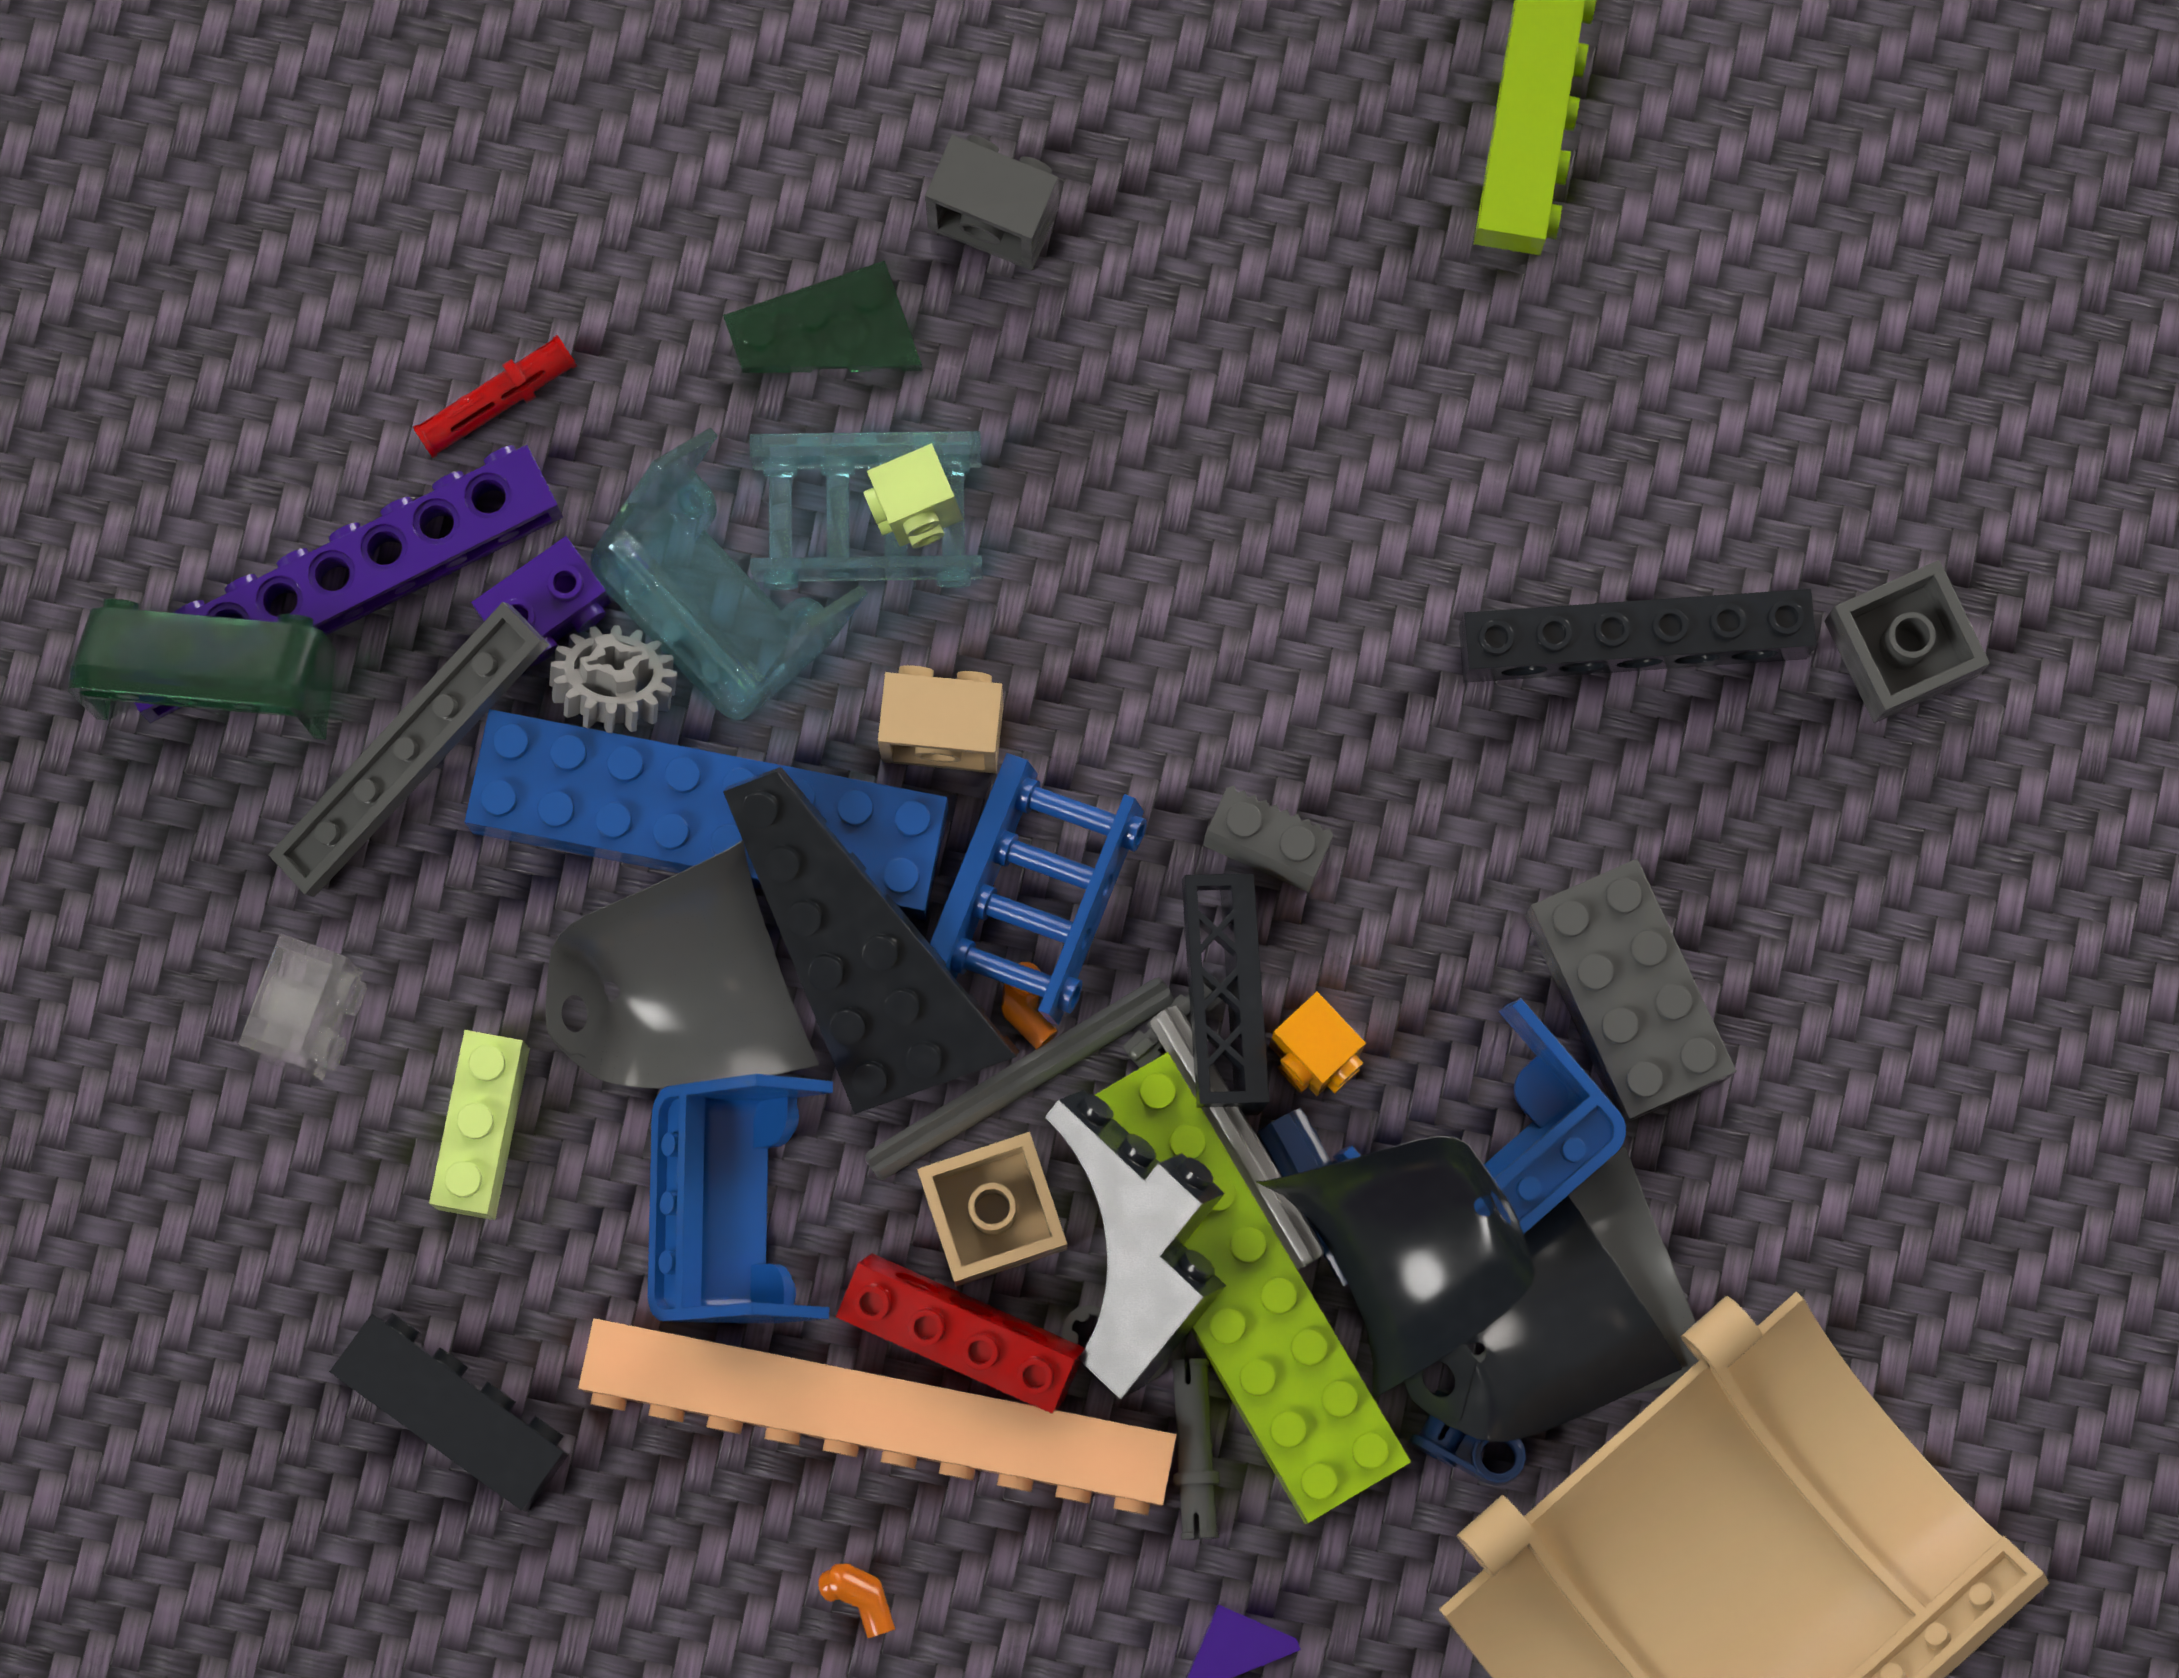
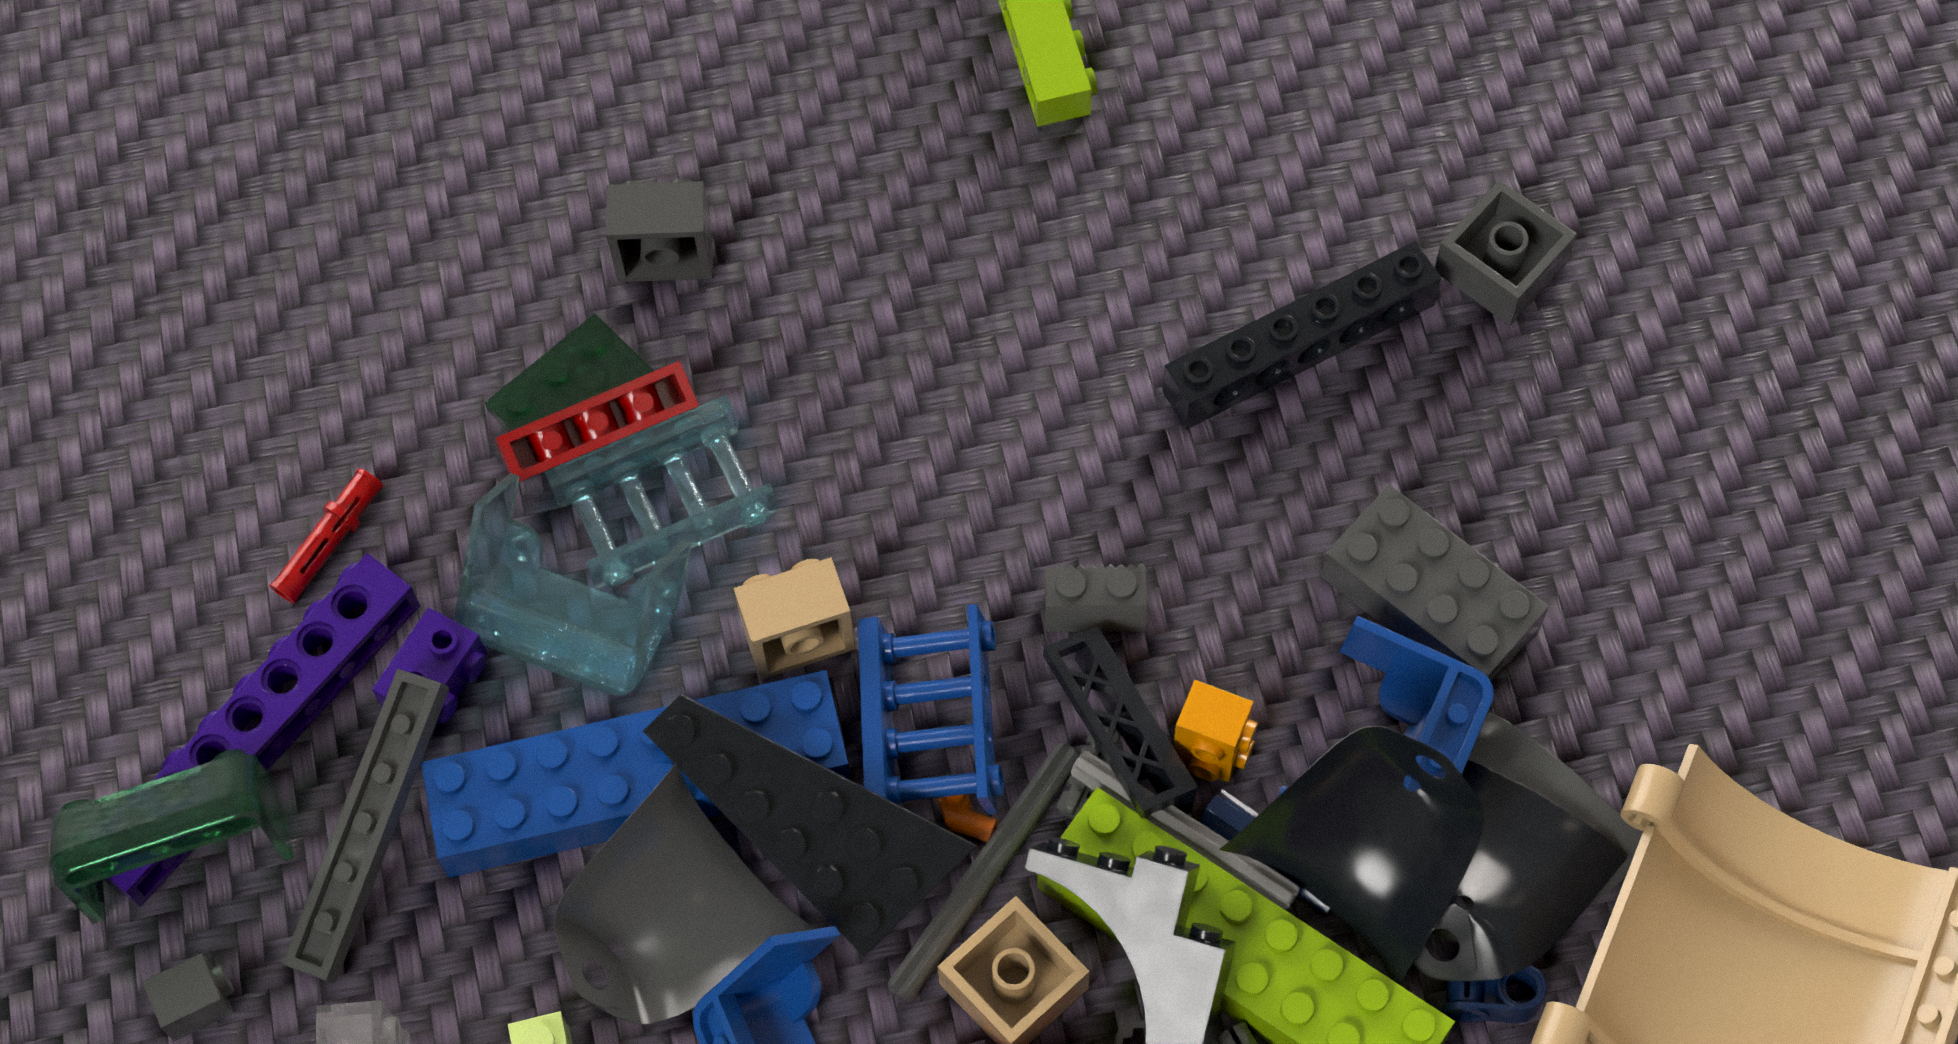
camera: 20 degrees left, 15 degrees down
light grey gear [549,625,677,733] -> none
yellowish green brick [863,443,964,548] -> none
none -> dark grey brick [142,953,234,1042]
none -> red brick [494,361,699,485]

